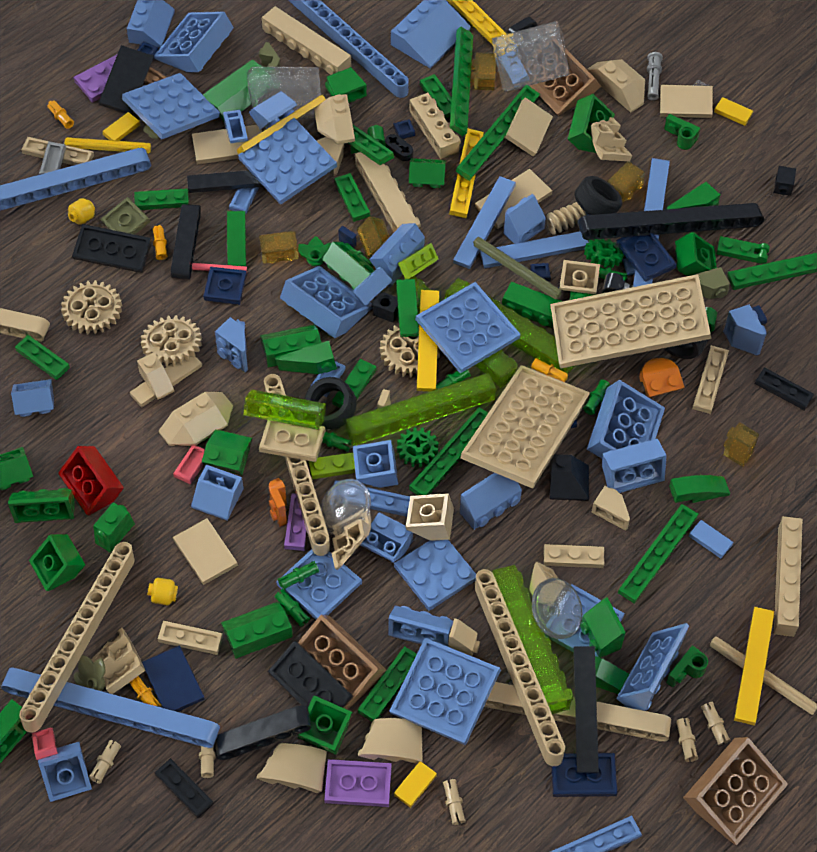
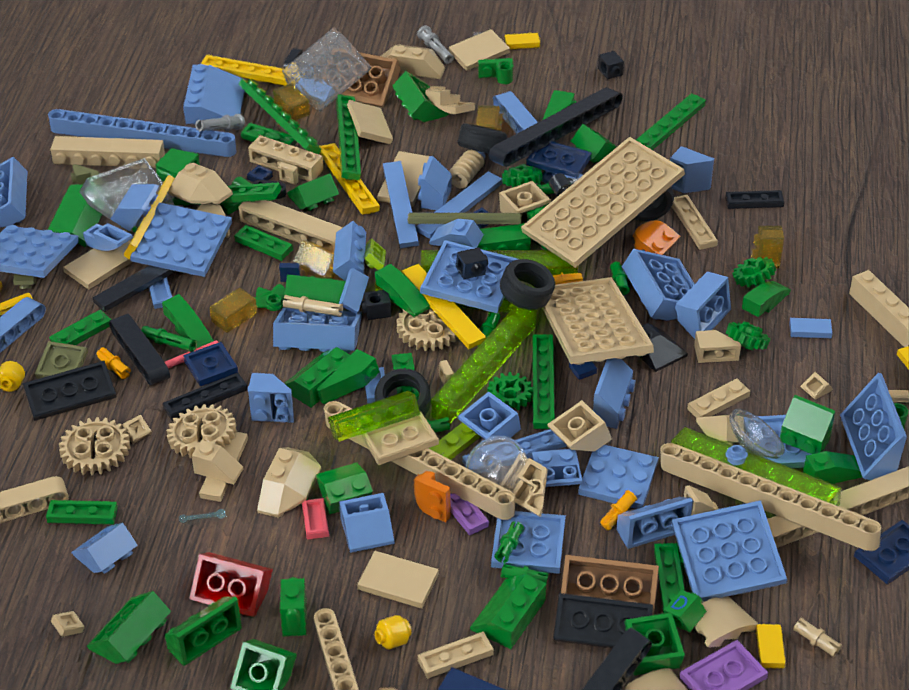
camera: 35 degrees left, 15 degrees down
black tile [573,646,599,773] -> none
green plate [618,504,698,604] -> none
green plate [716,236,770,264] -> none
none -> tan tile [122,415,152,444]
none -> green pin [141,326,197,352]
none -> black tile [162,373,248,421]
none -> clear light blue hinge [179,509,225,523]
none -> light grey pin [195,114,245,132]
none -> tan tile [278,162,299,185]
none -> tan pin [283,295,343,317]
none -> medium blue slope [429,219,484,248]
none -> black brick [456,247,488,280]
none -> black tyre [500,259,555,310]
none -> light orange axle [600,490,638,530]
none -> green brick [664,590,707,632]
none -> green gear [726,321,770,350]
none -> medium blue plate [726,445,748,465]
none -> green gear [732,257,776,287]
none -> tan slope [800,372,833,400]

